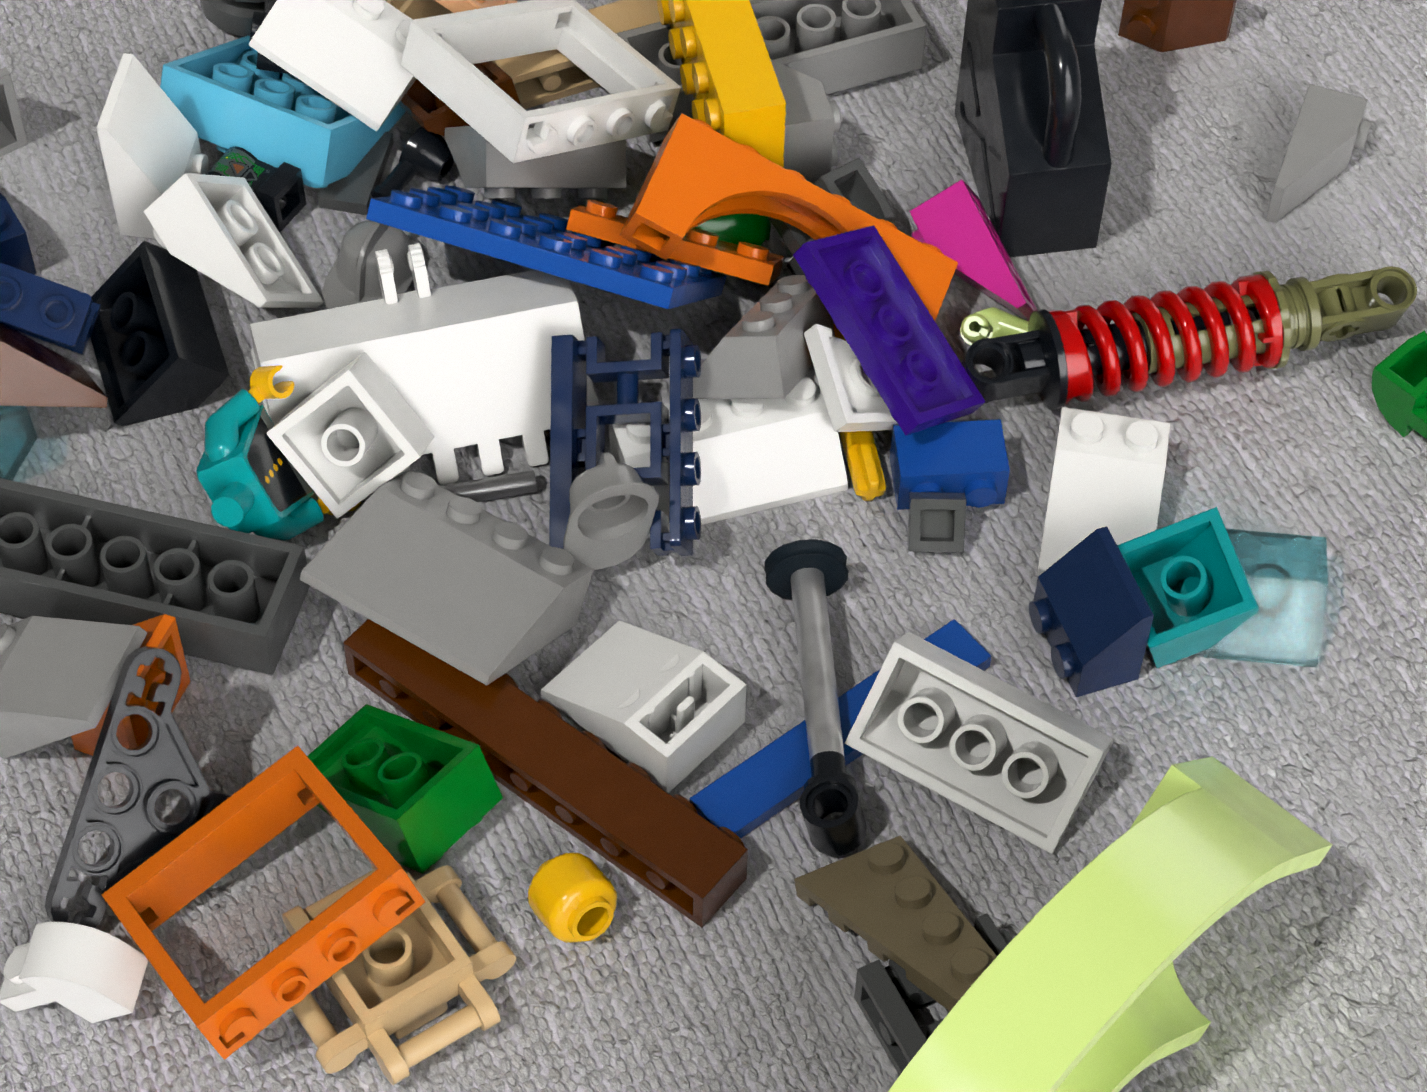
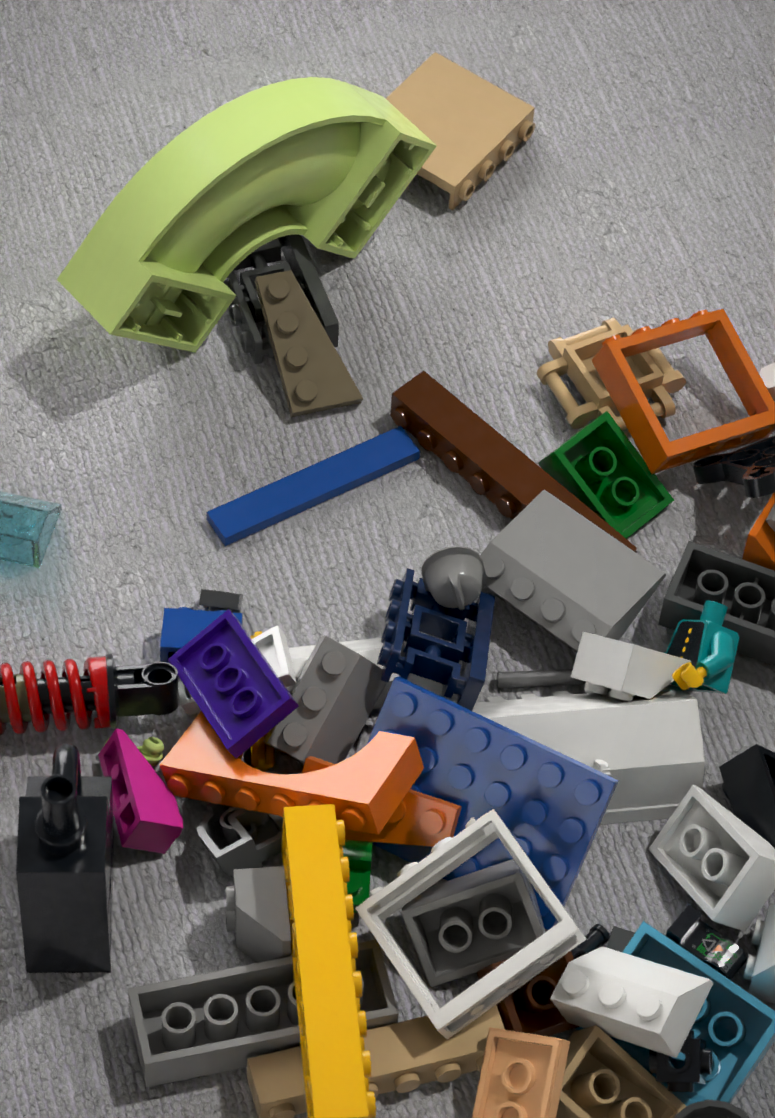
camera: 175 degrees left, 0 degrees up
light grey piece [322,220,414,309] -> none
yellow head [528,853,617,943] -> none
white slope [541,620,747,793] -> none
piece [764,539,867,856] -> none
white slope [844,632,1114,854] -> none
dark blue slope [1029,526,1154,697] -> none
white slope [1037,407,1171,576] -> none
teal slope [1117,507,1259,668] -> none

